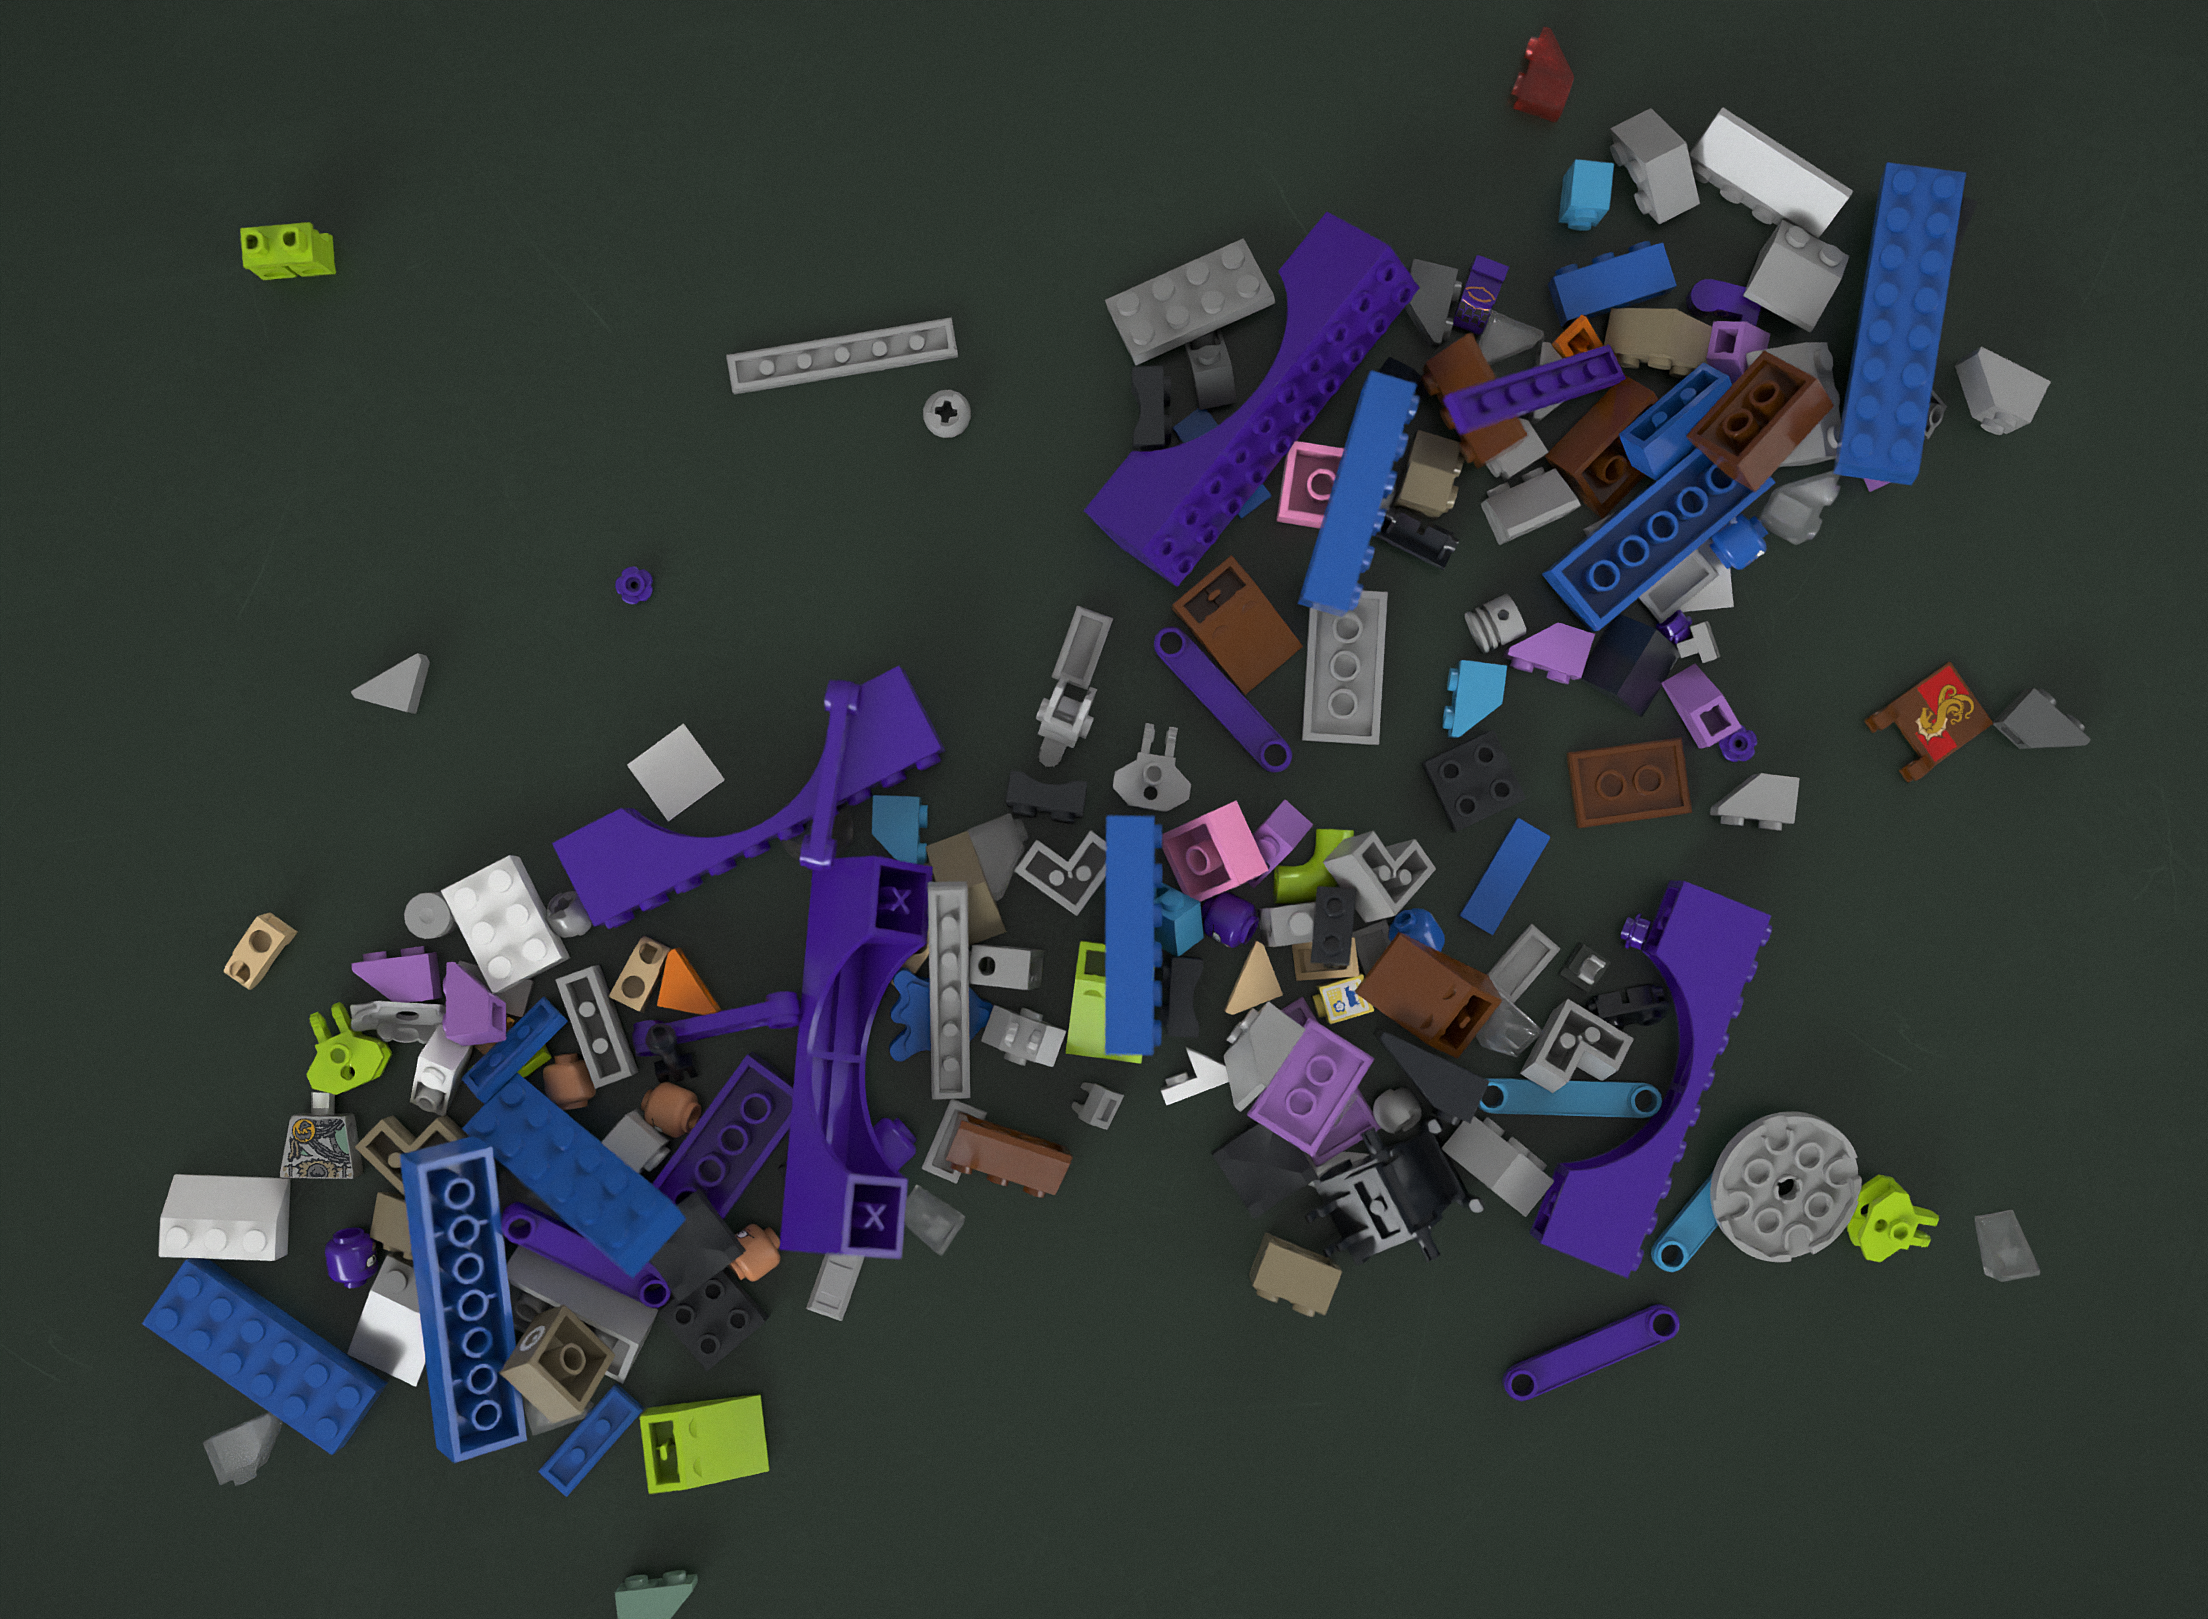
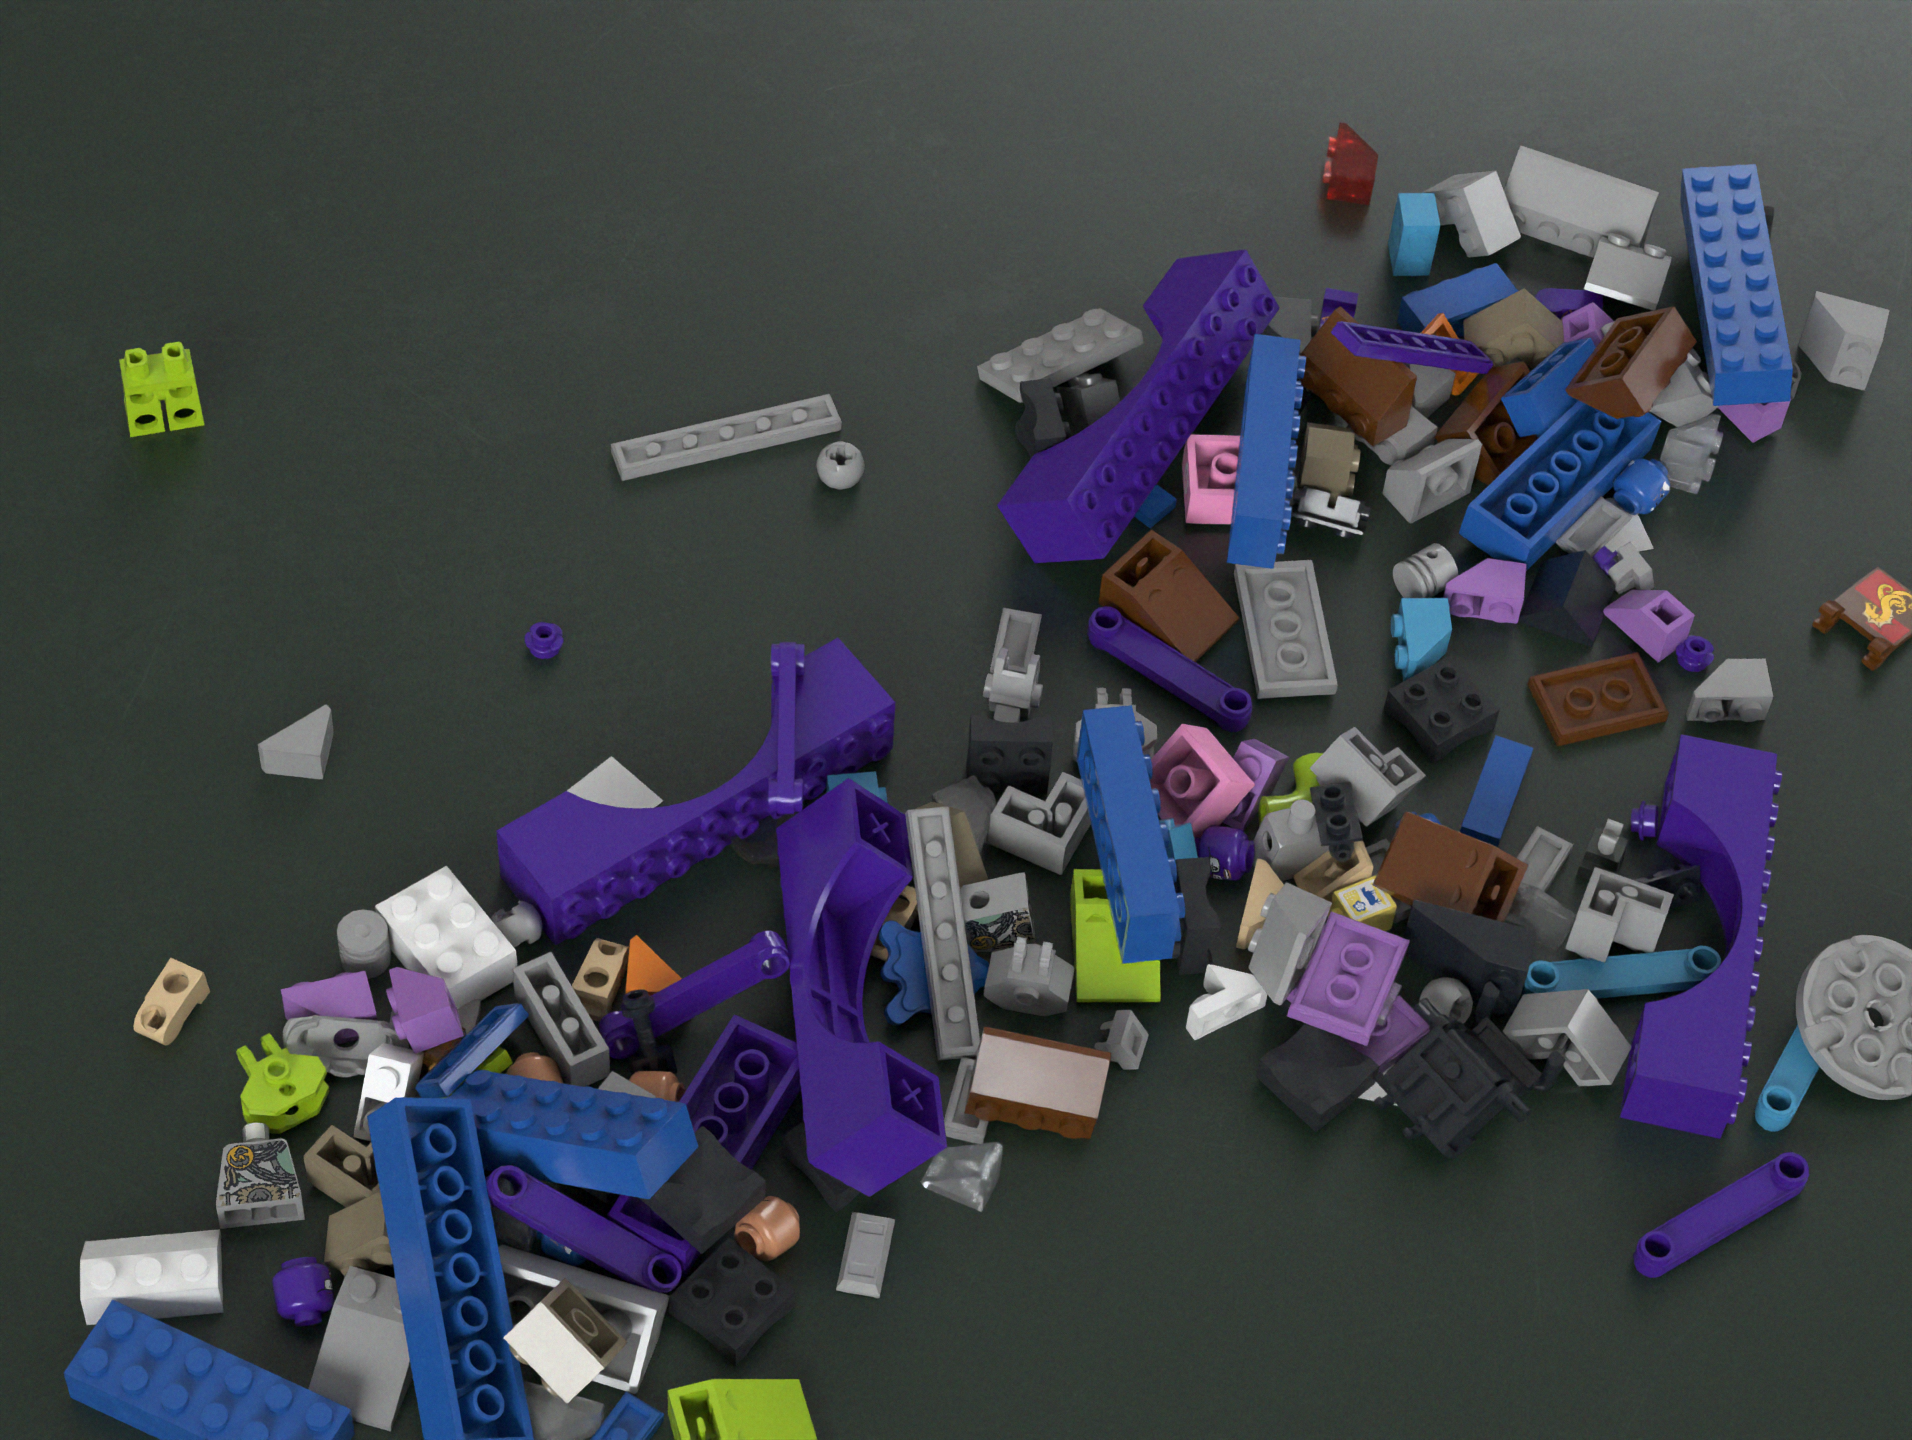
camera: 10 degrees left, 35 degrees down
dark tan brick [1249,1232,1342,1317] -> none

